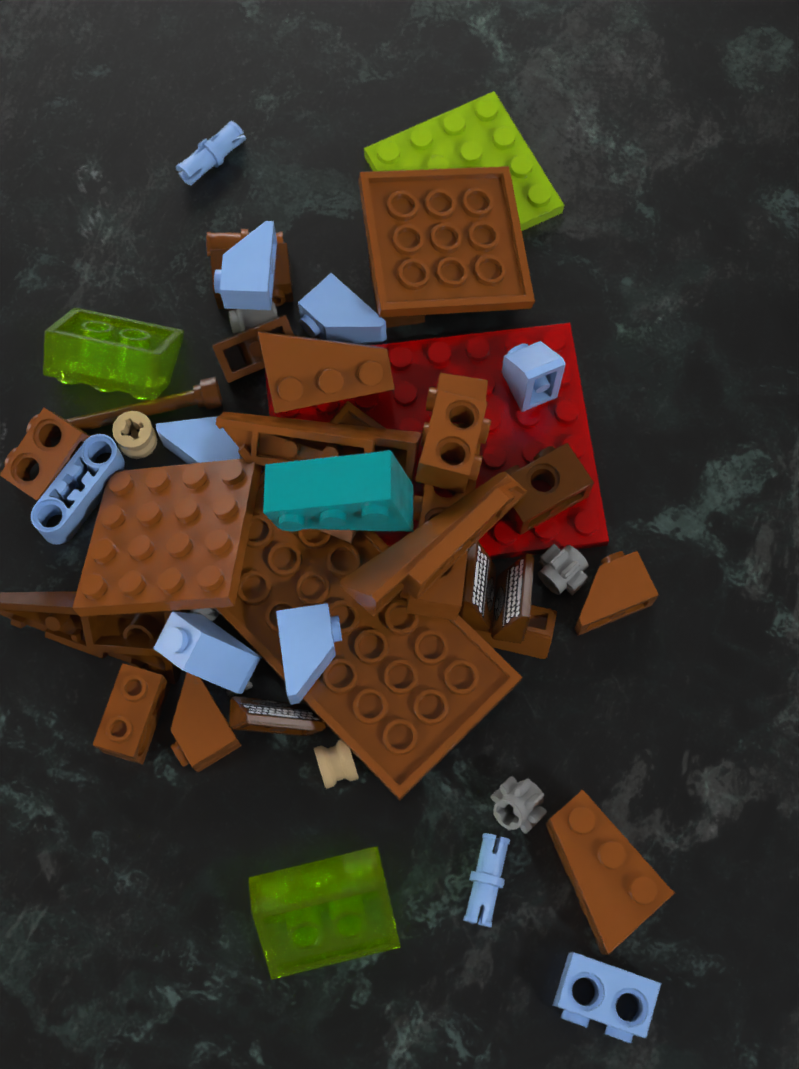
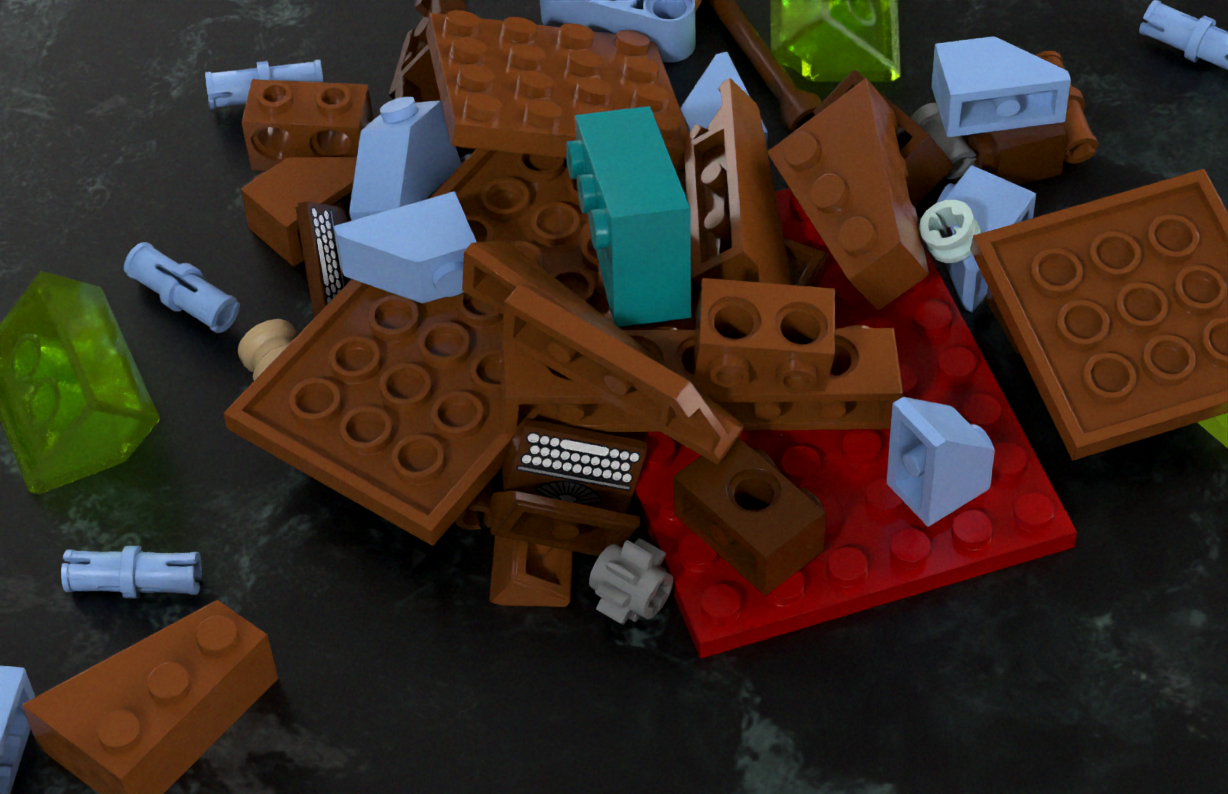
camera: 80 degrees right, 20 degrees down
tan wheel [112,411,157,459] -> none
light grey gear [490,776,547,833] -> none
dark orange slope [574,551,659,636] -> none
none -> light blue pin [124,242,240,333]
none -> light blue pin [205,60,323,110]
none -> light aqua bush [919,199,982,263]

